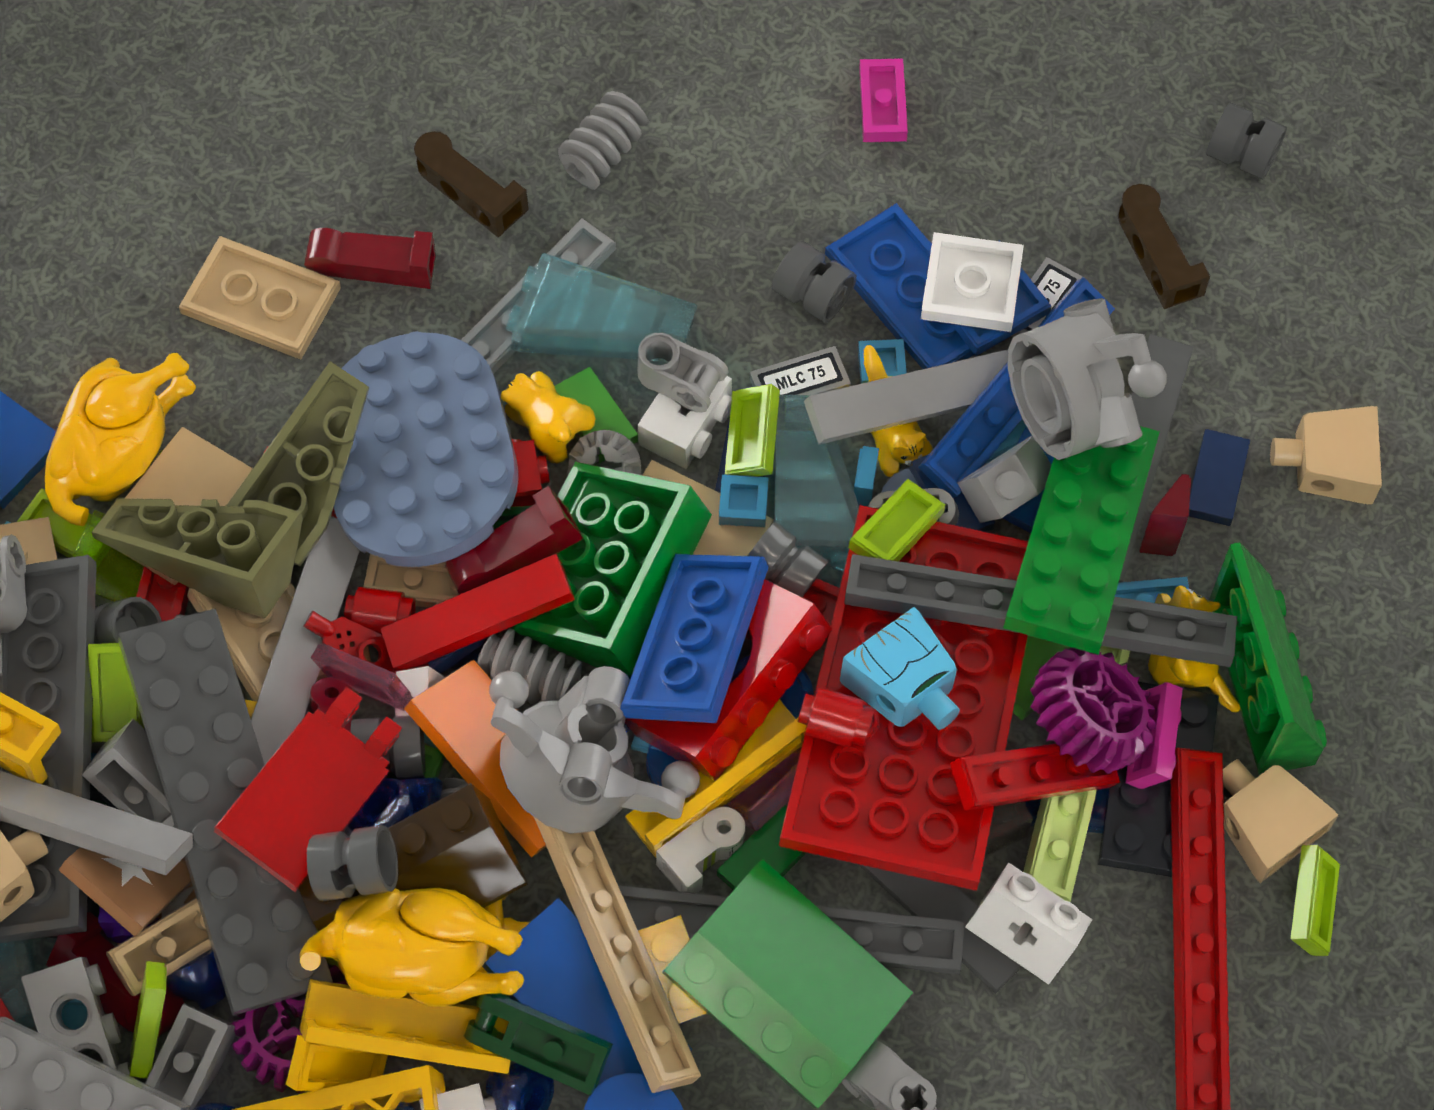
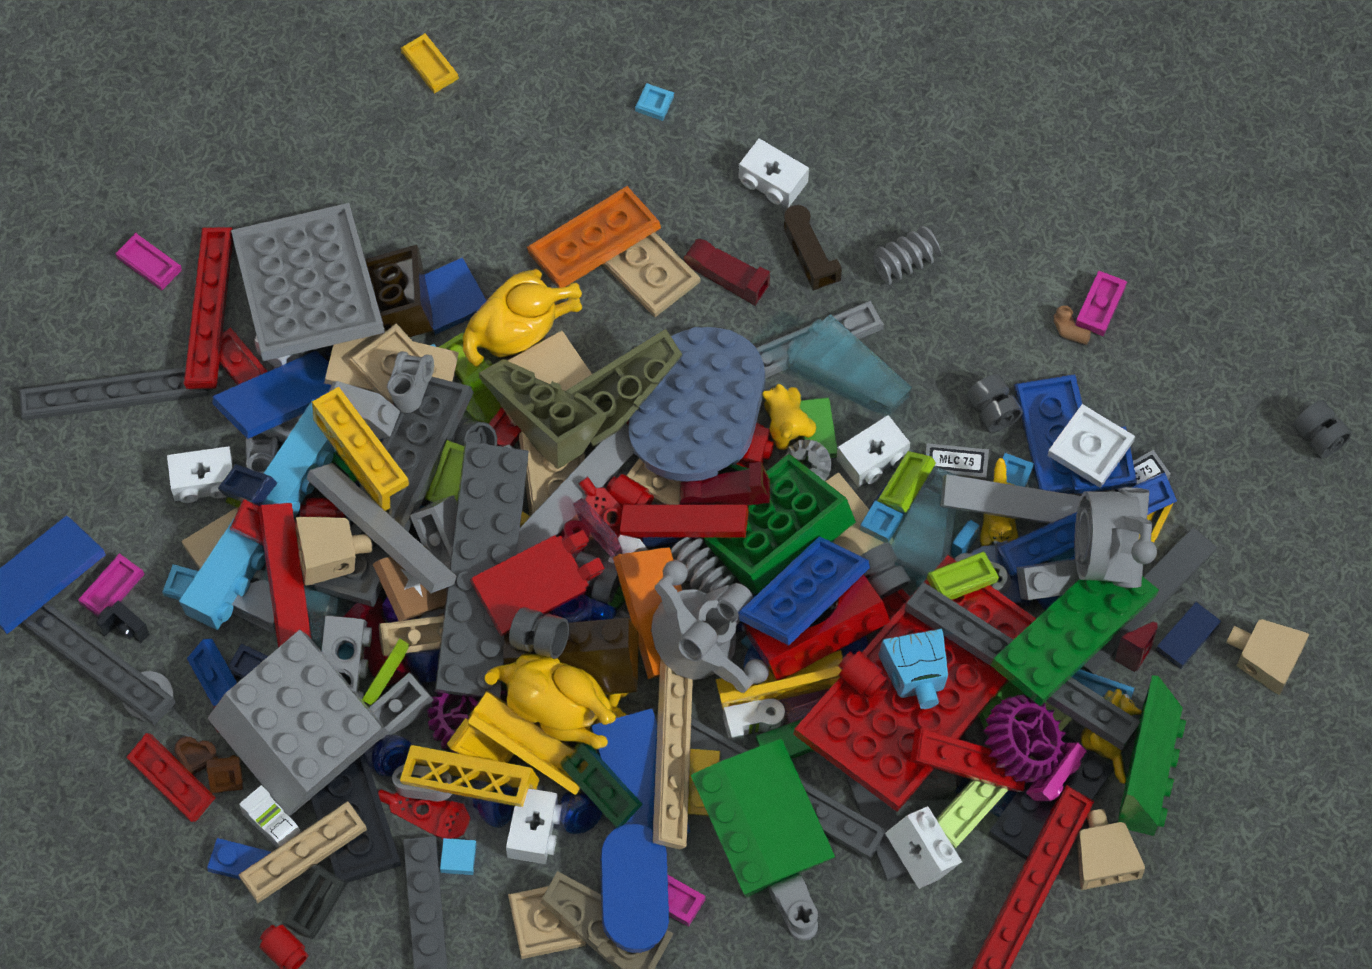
camera: 25 degrees right, 0 degrees up
light grey piece [637,333,729,413] -> none
dark brown leg [1118,184,1211,309] -> none
lime tile [1290,845,1340,956] -> none
none -> orange tile [527,186,661,288]
none -> medium azure tile [635,83,674,121]
none -> white brick [738,139,809,208]
none -> medium nougat arm [1054,306,1091,345]

